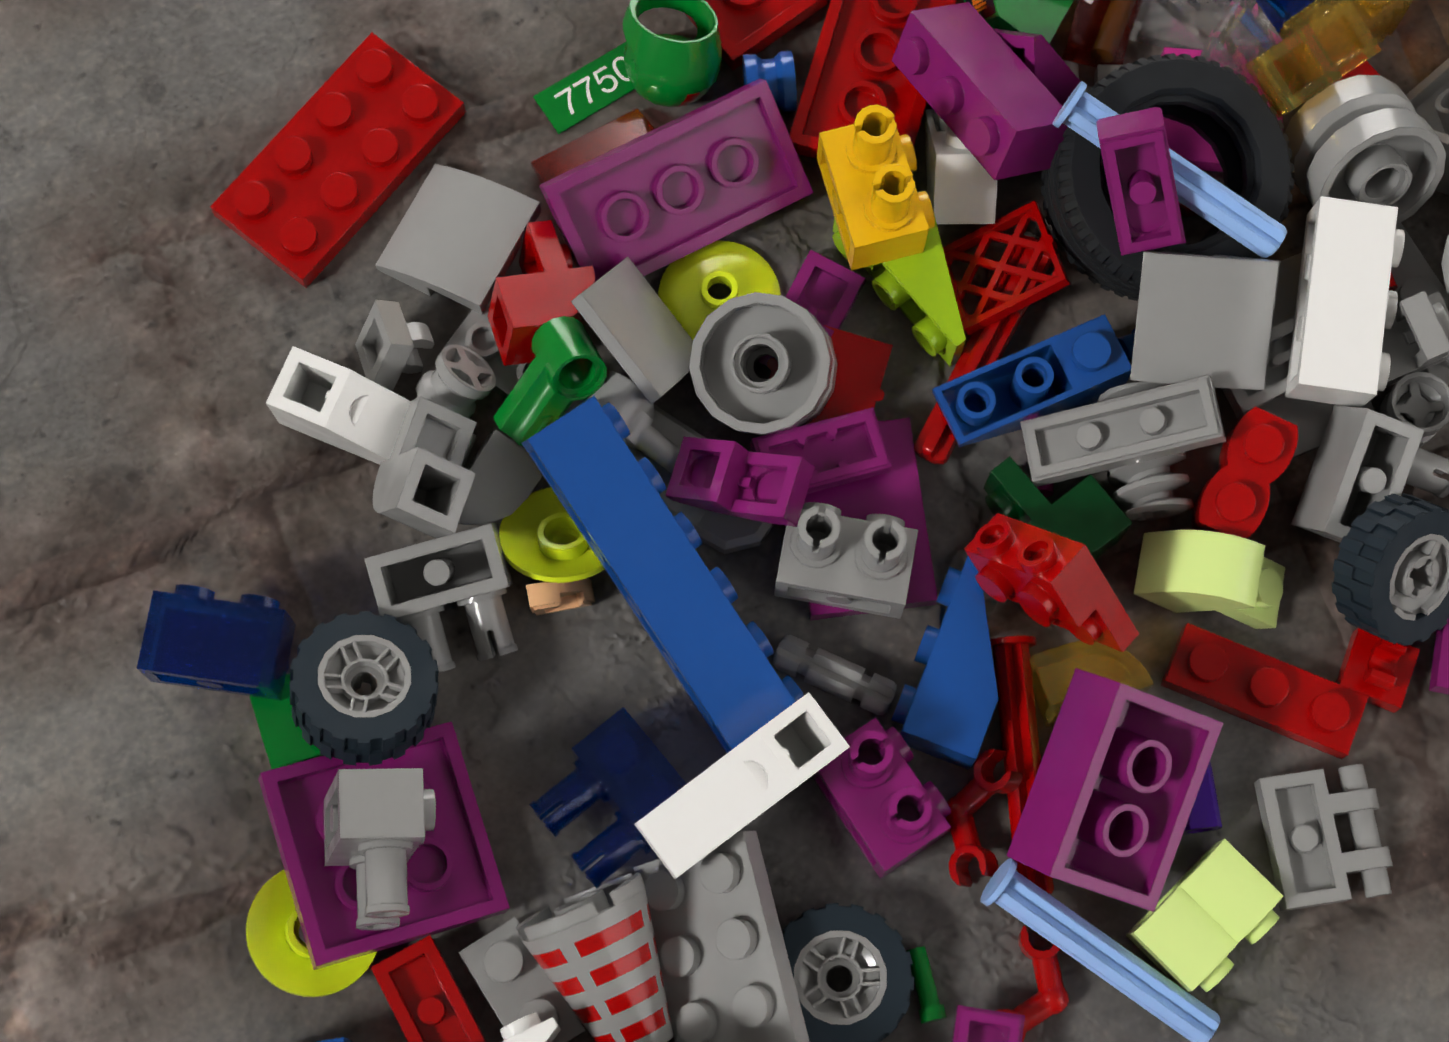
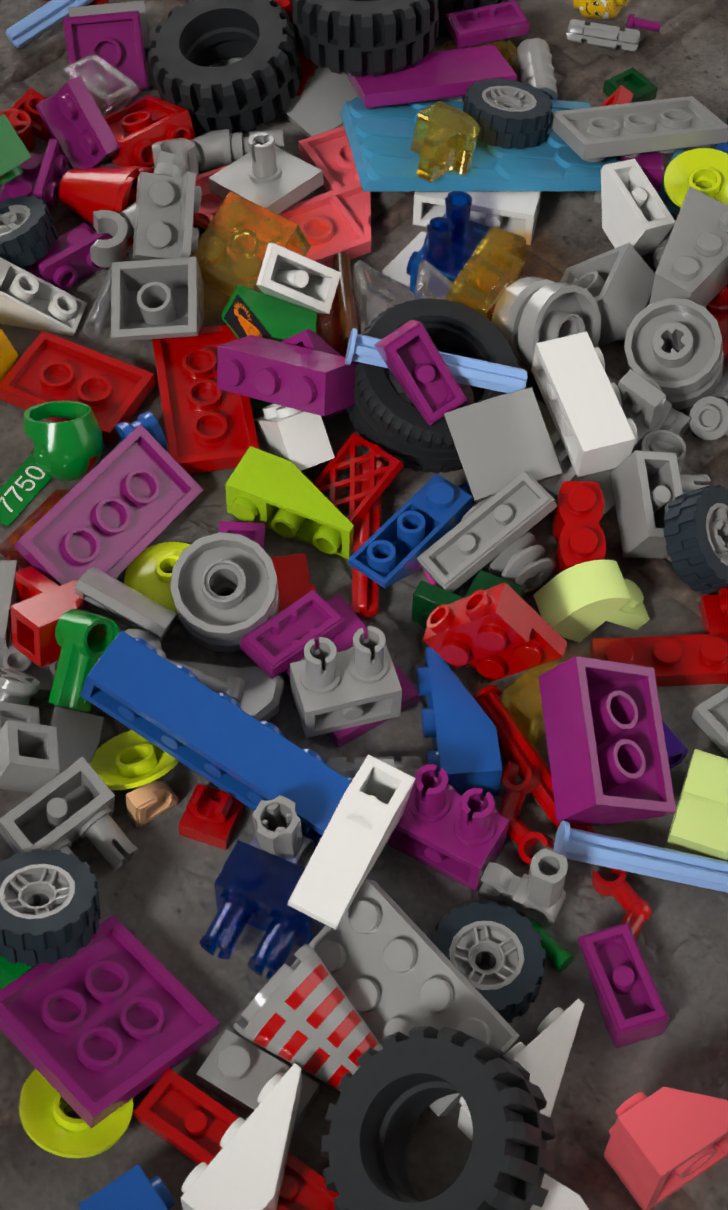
camera: 25 degrees left, 20 degrees down
light grey brick [324,768,436,930] -> none
magenta slope [665,436,815,527] -> none
yellow brick [817,105,935,271] -> none
none -> red tile [178,783,245,850]
none -> light grey piece [247,795,315,882]
none -> light grey bar [479,848,568,927]

